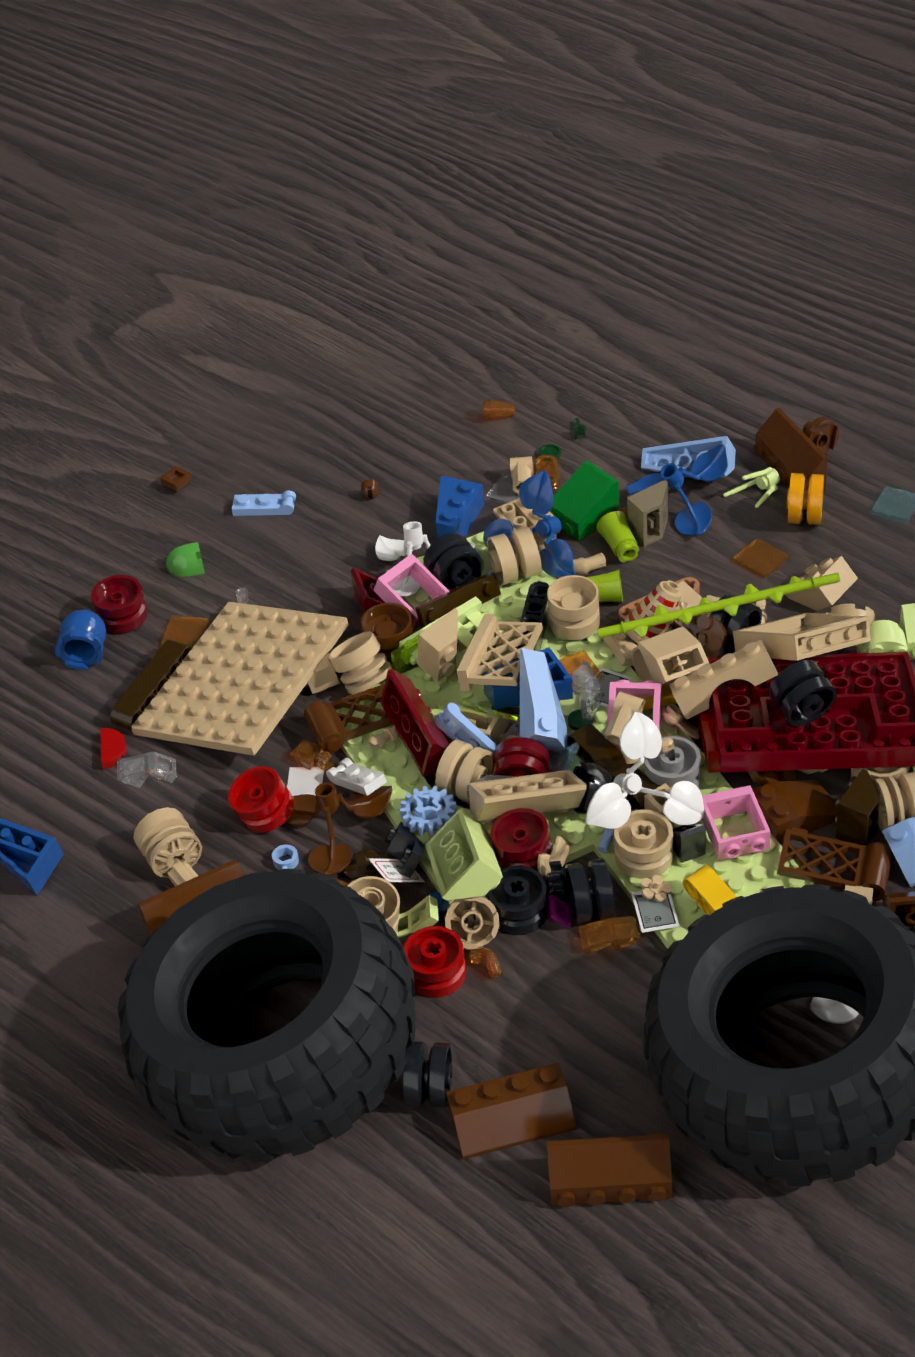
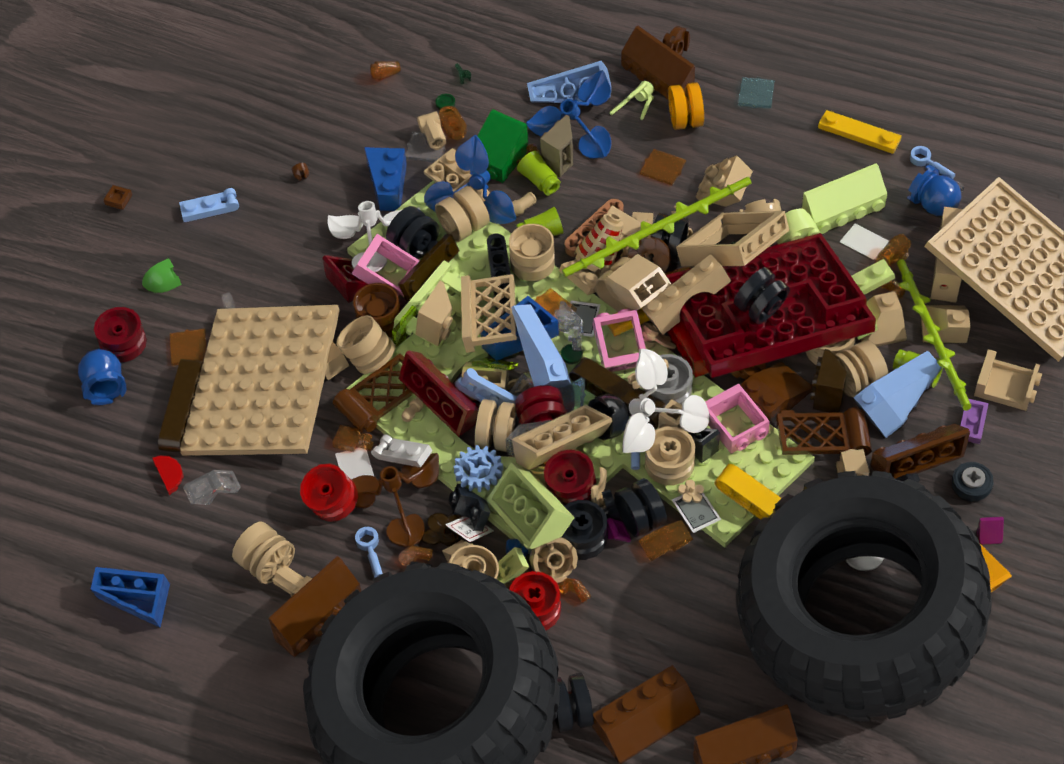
camera: 20 degrees left, 10 degrees up
tan piece [605,691,645,745] -> none

